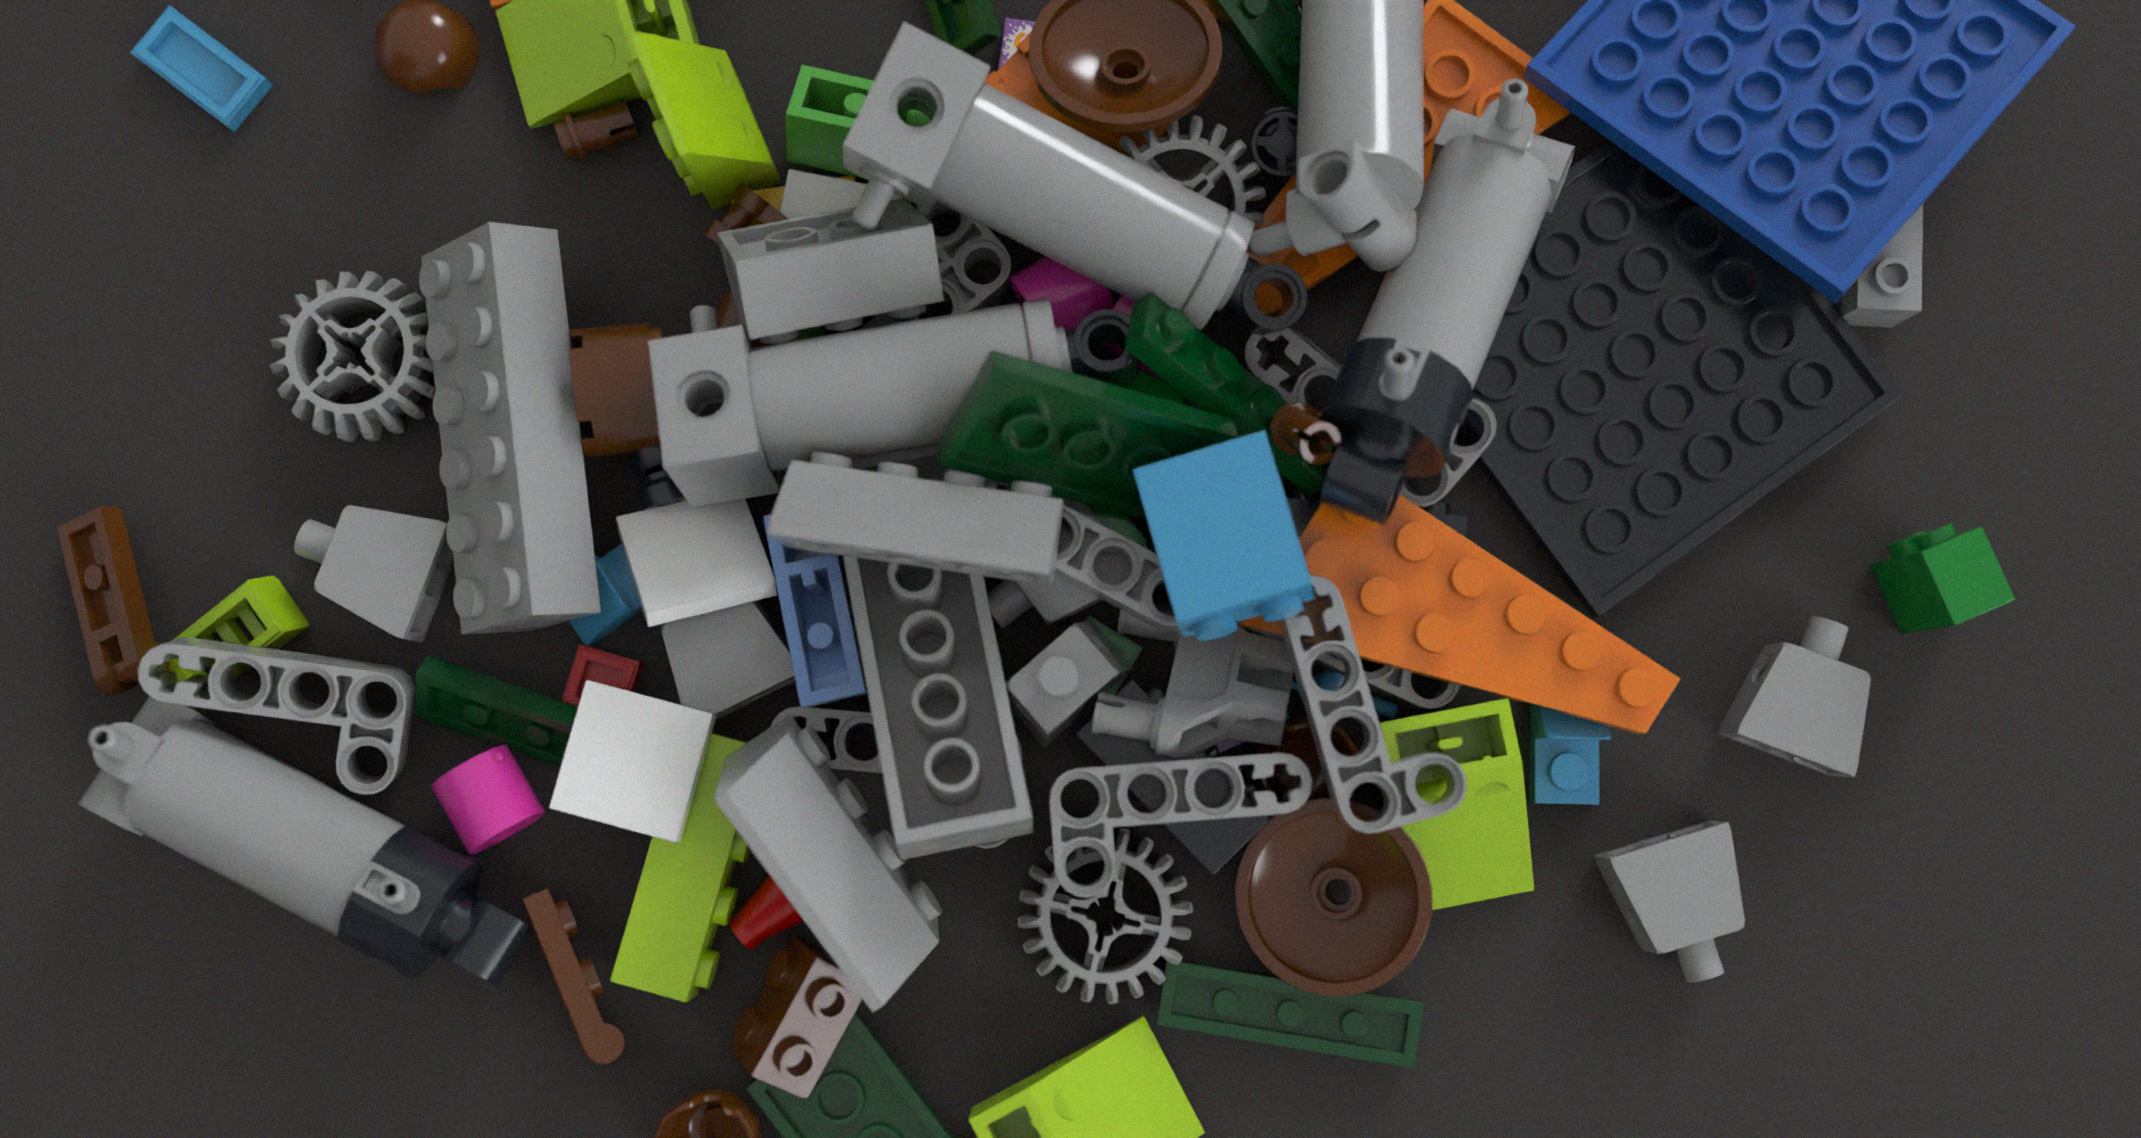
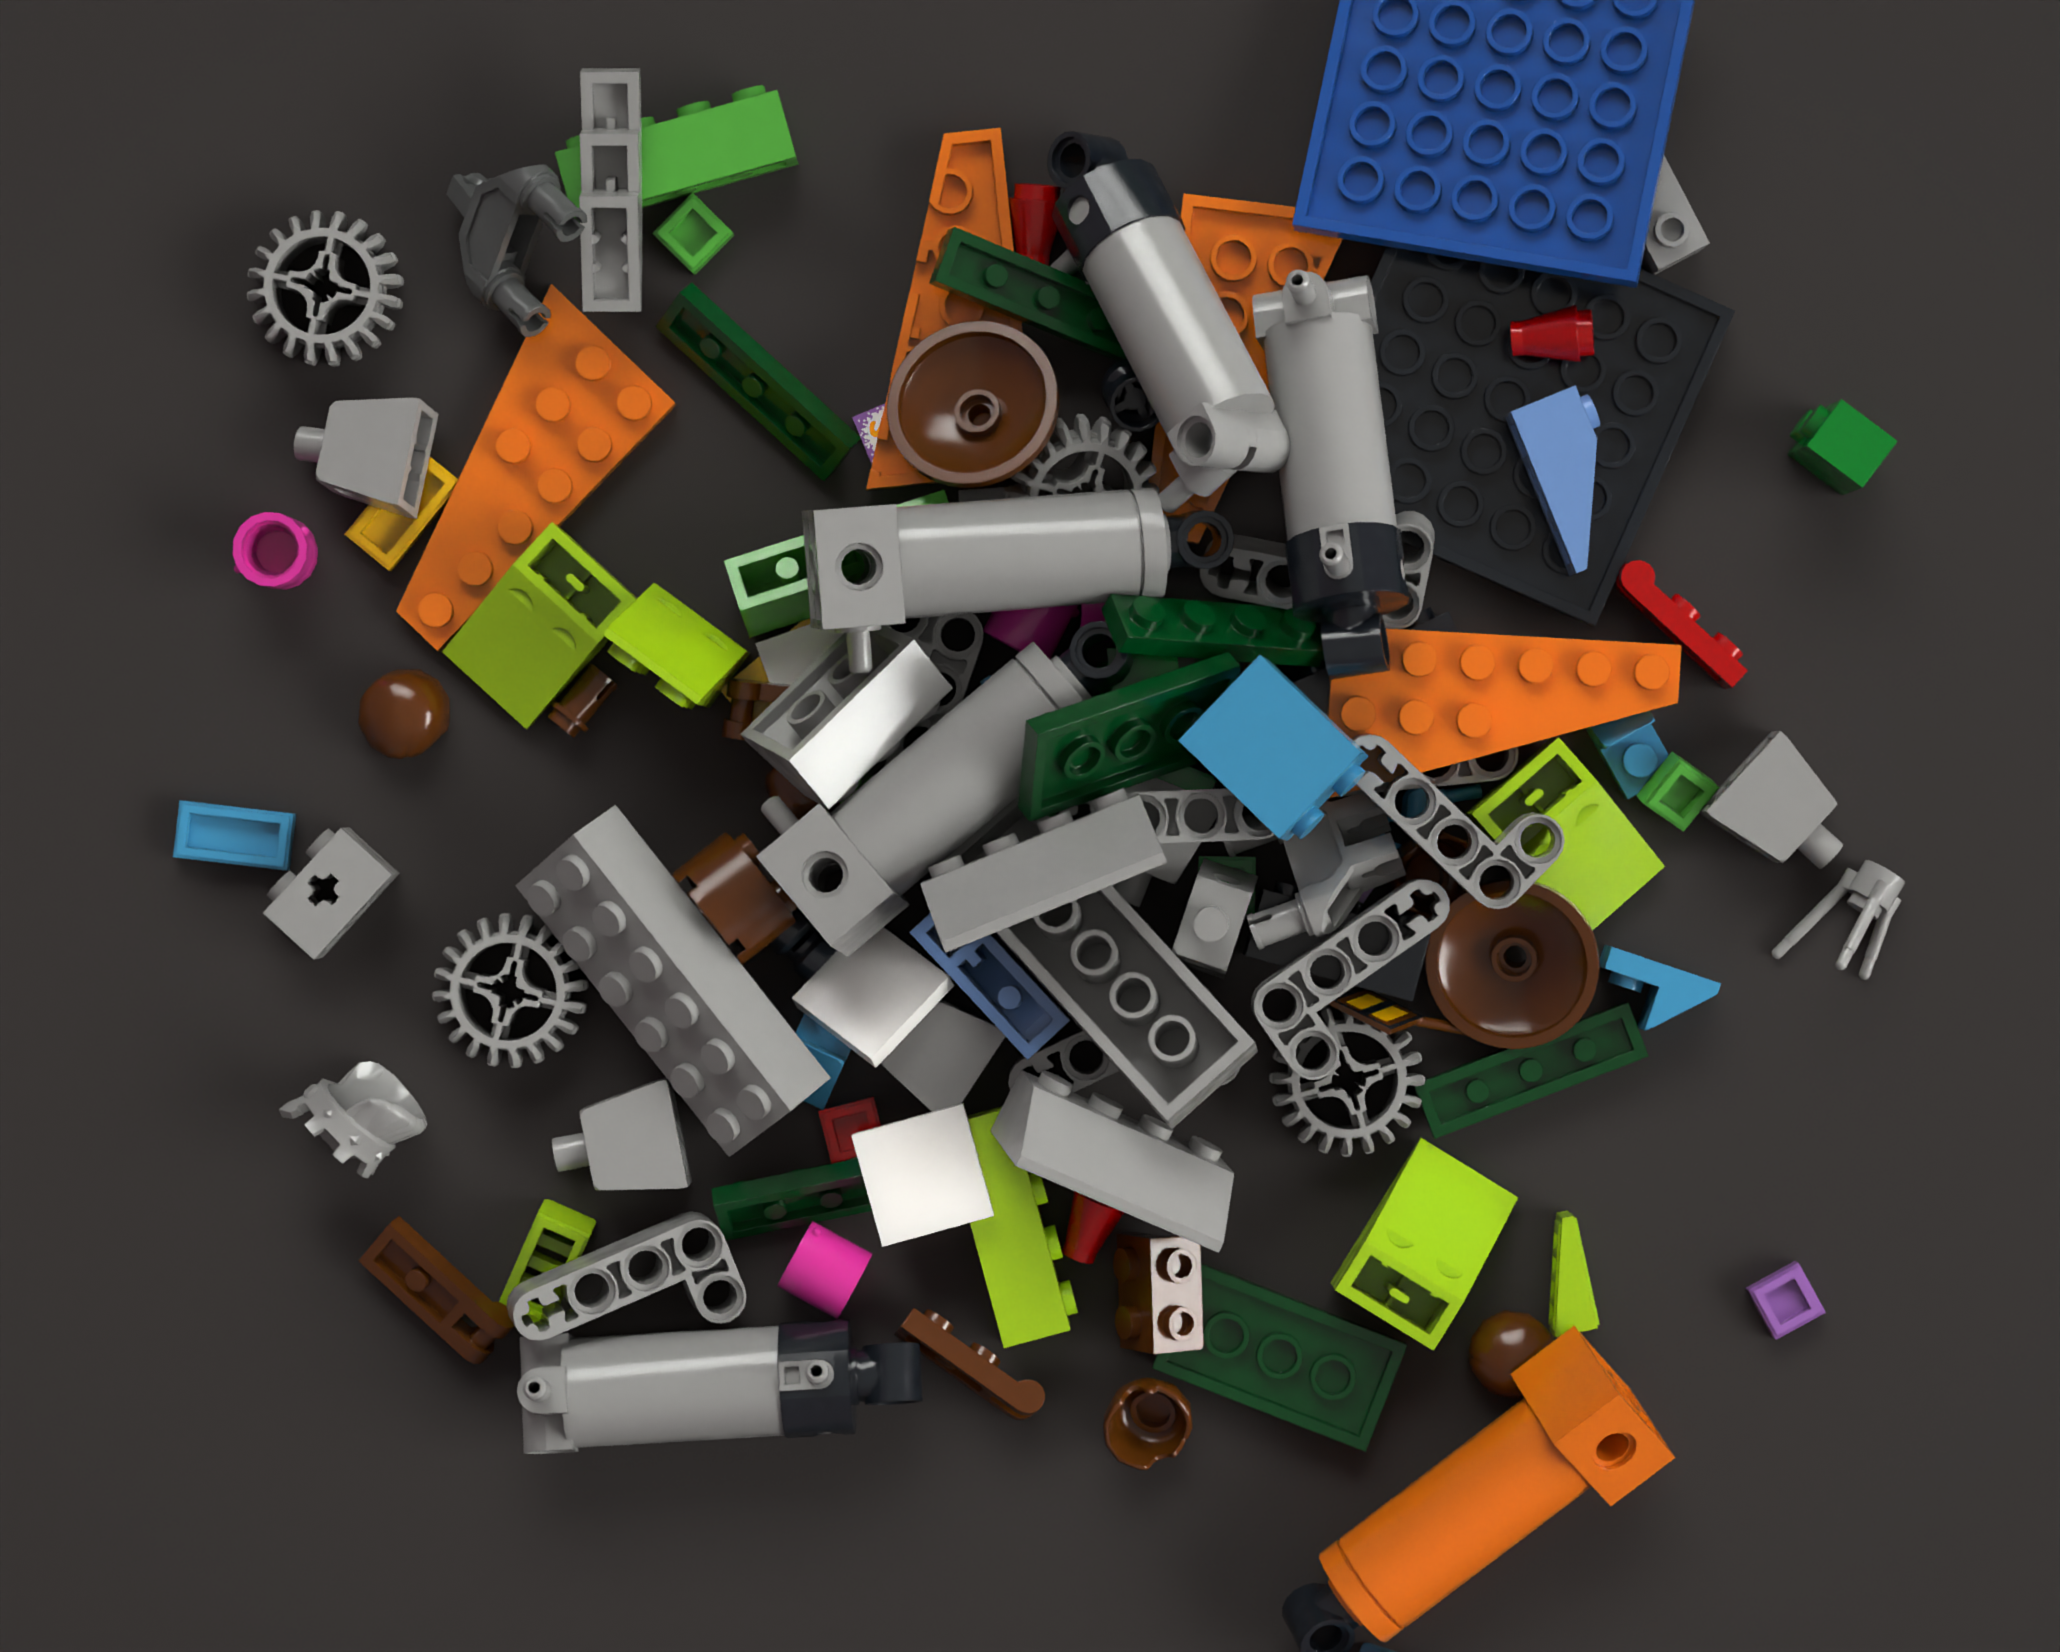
camera: 30 degrees left, 5 degrees up
reddish brown pin [1270,402,1341,465] -> none
light grey torso [1717,616,1871,777] -> none
none -> light grey brick [263,827,400,960]
none -> light grey hair [279,1061,427,1178]
none -> piece [1328,988,1467,1036]
none -> medium blue slope [1505,385,1600,576]
none -> red cone [1510,305,1595,362]
none -> dark azure slope [1599,945,1721,1031]
none -> red plate [1614,560,1748,689]
none -> bright green tile [1636,751,1720,832]
none -> light grey plant [1772,860,1905,980]

